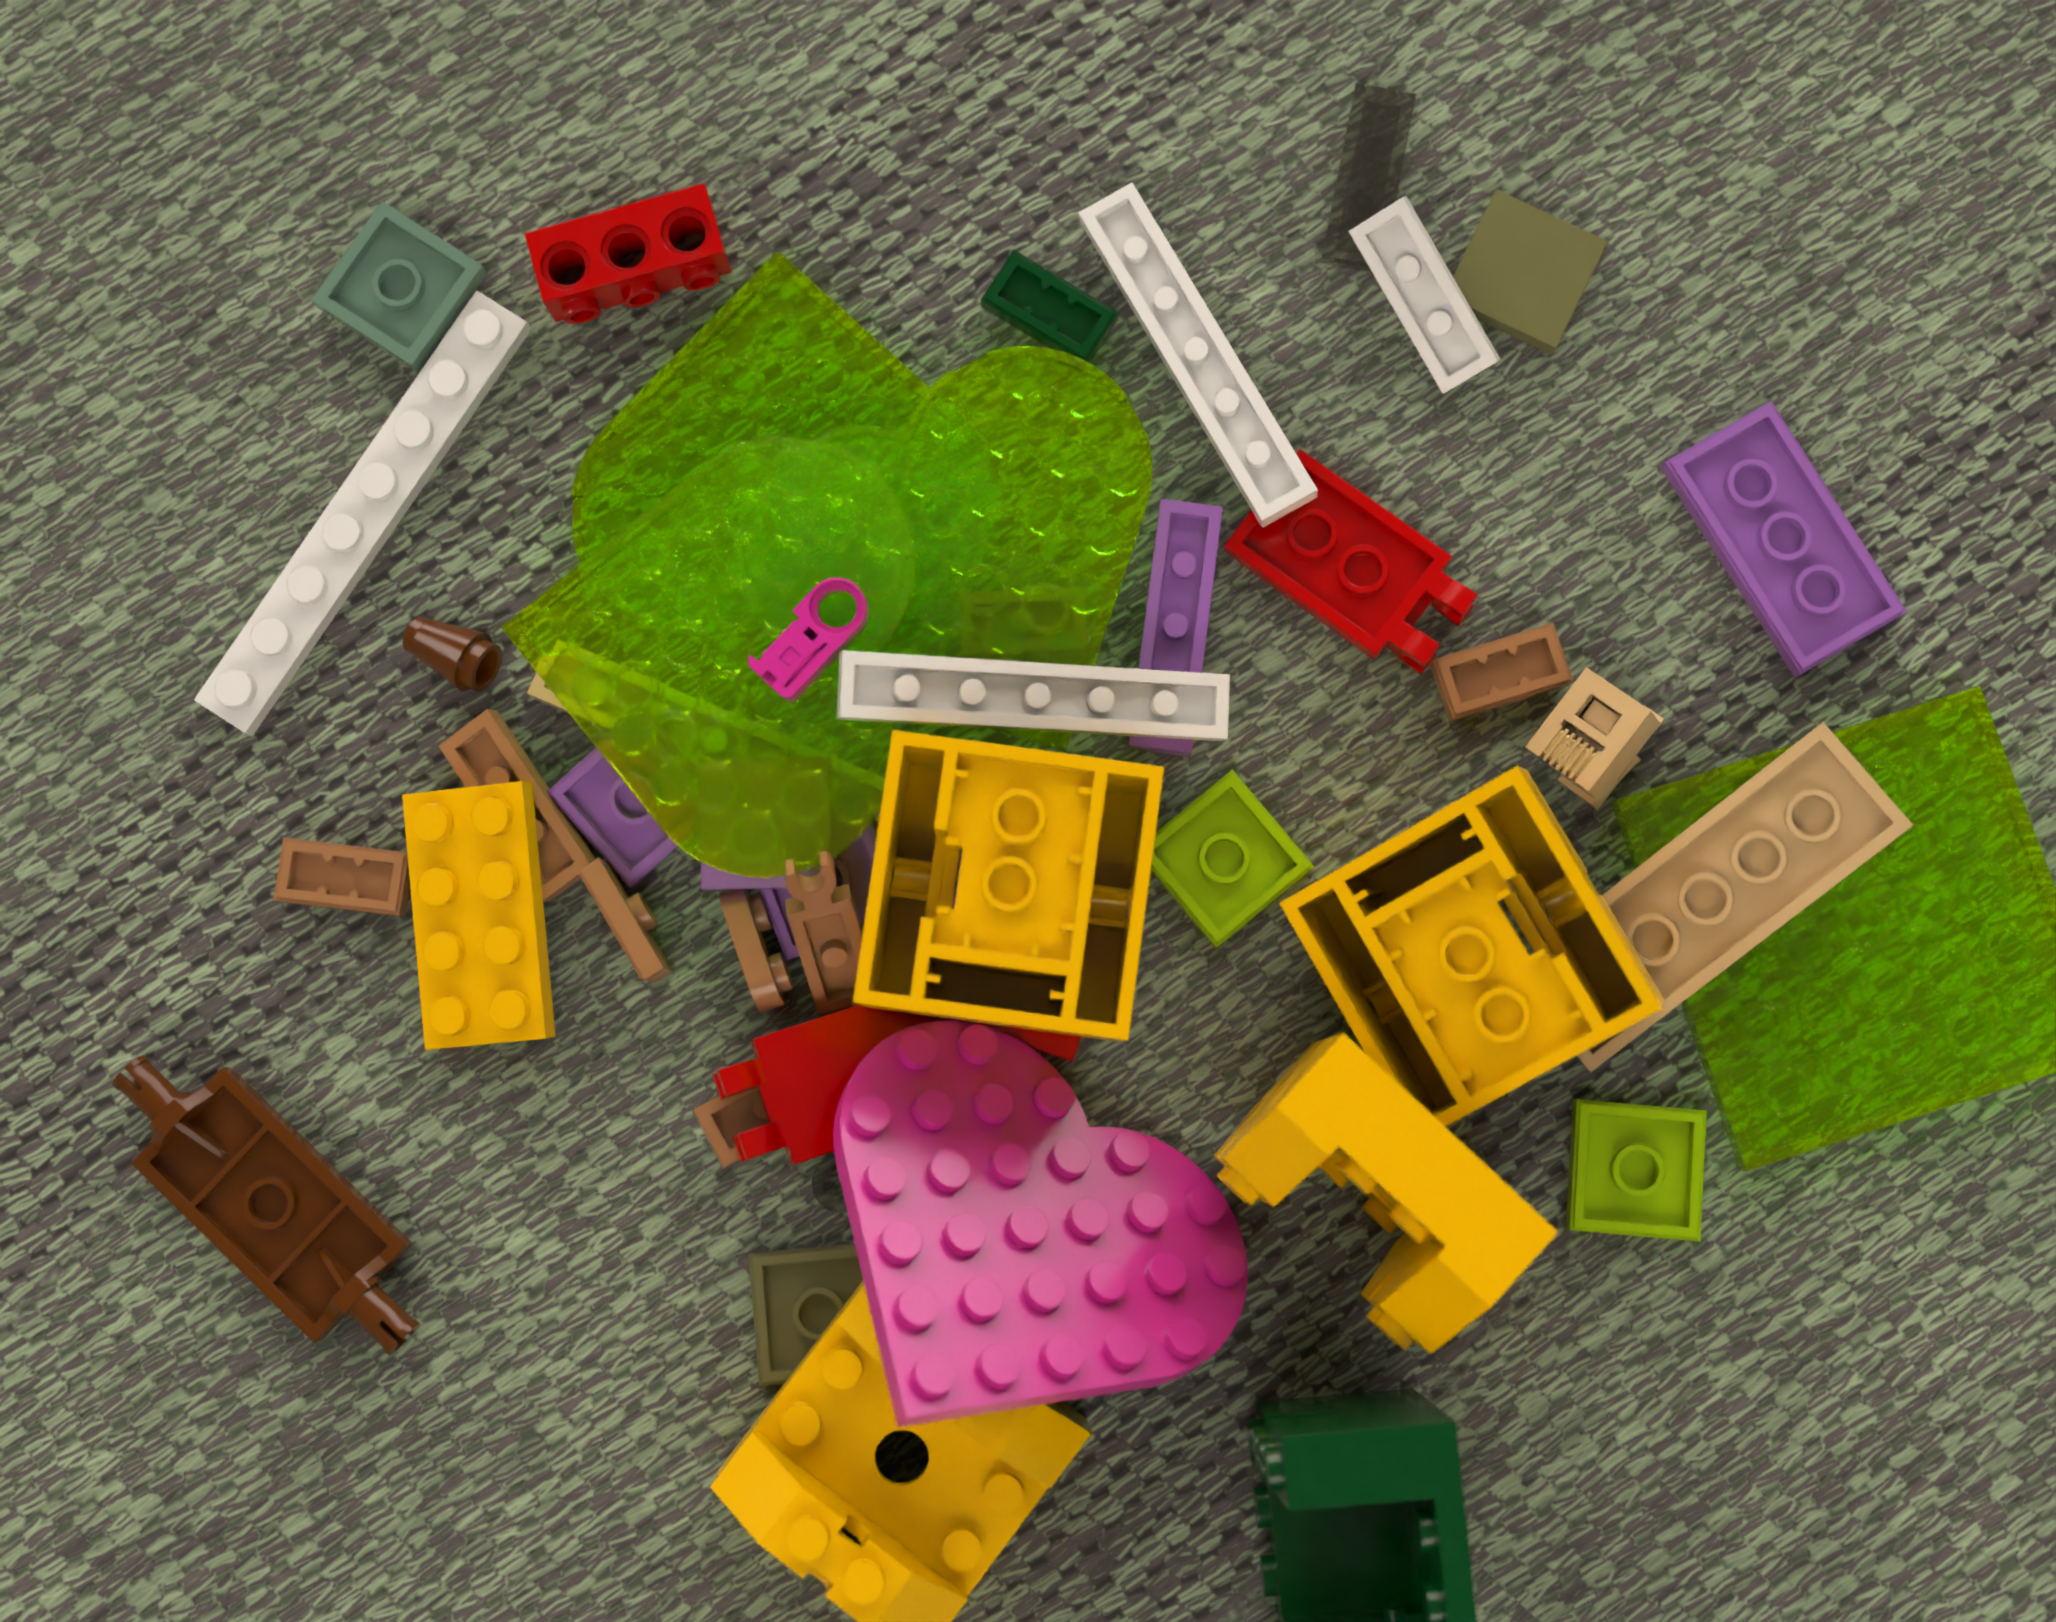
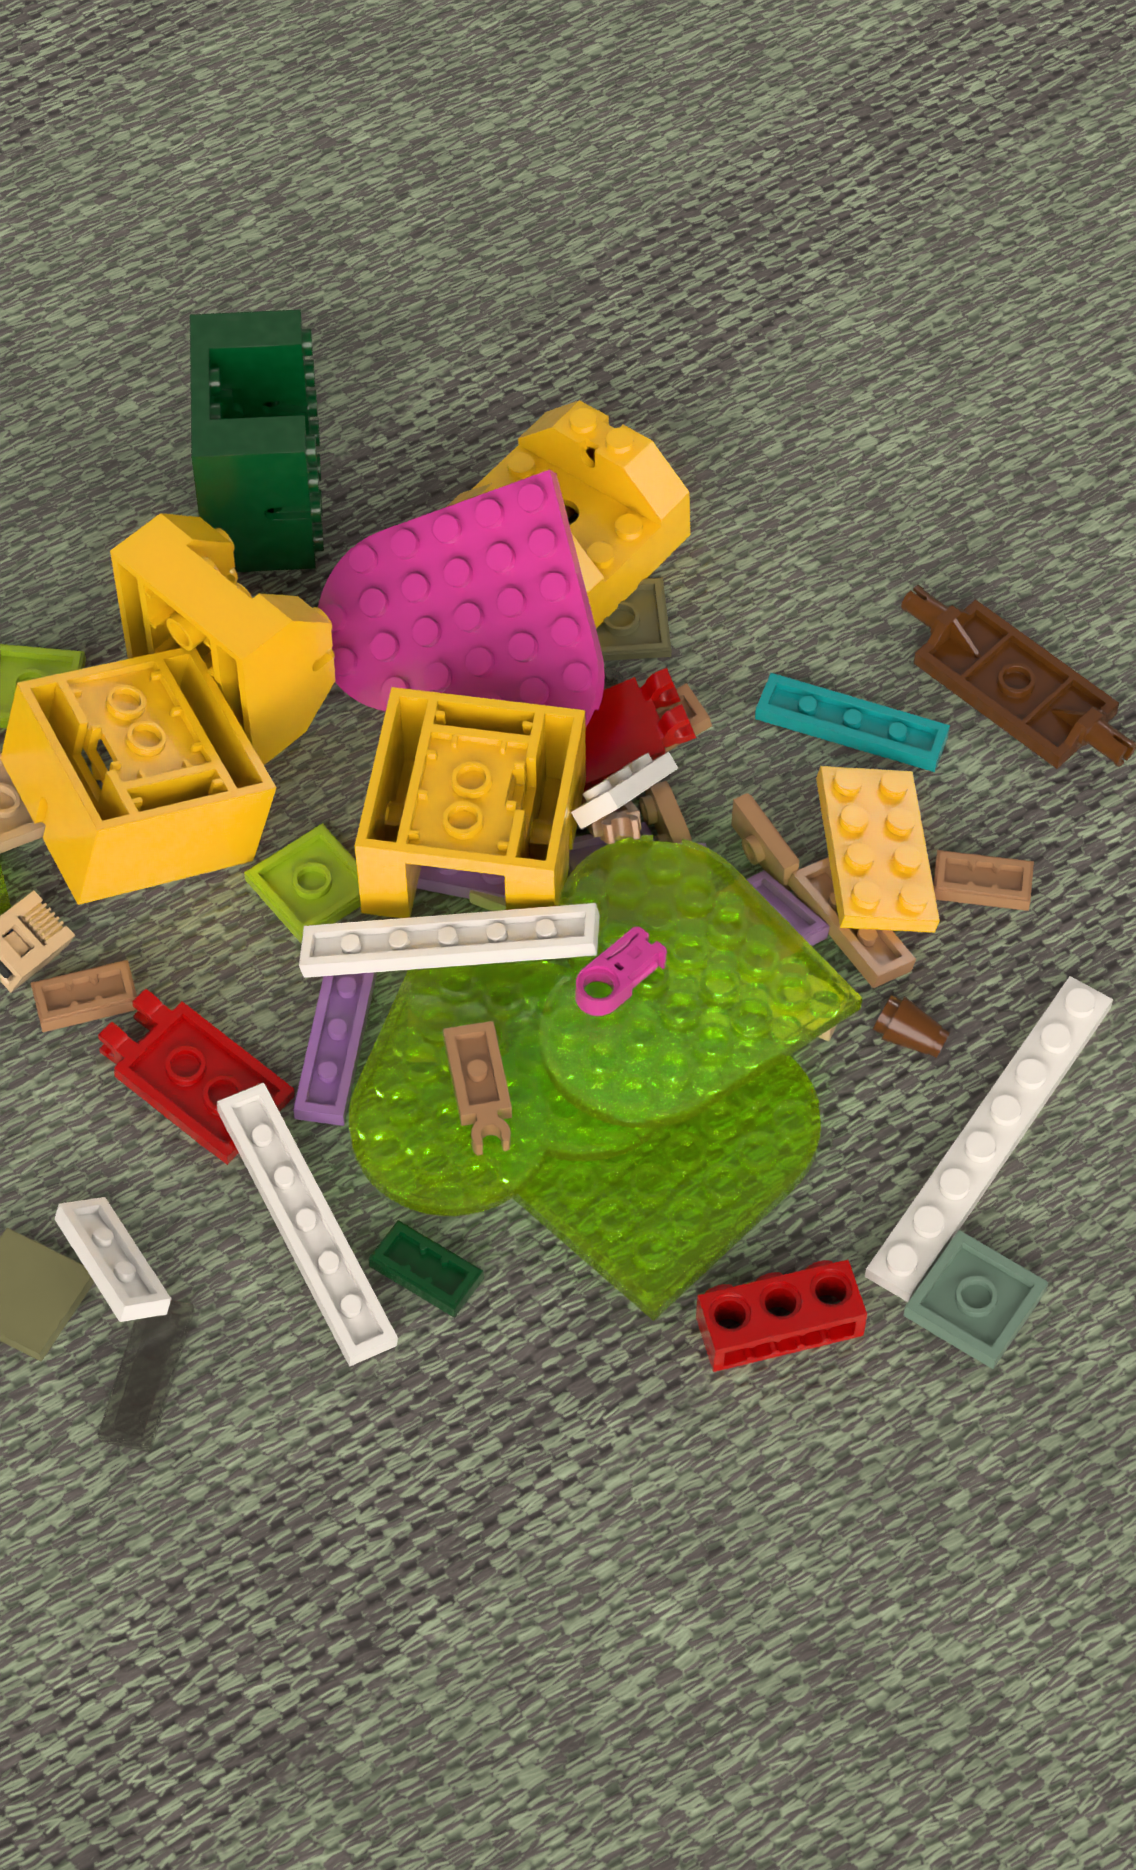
camera: 175 degrees right, 25 degrees down
none -> medium nougat plate [443,1021,512,1155]
none -> white plate [571,752,678,829]
none -> teal plate [755,673,950,772]

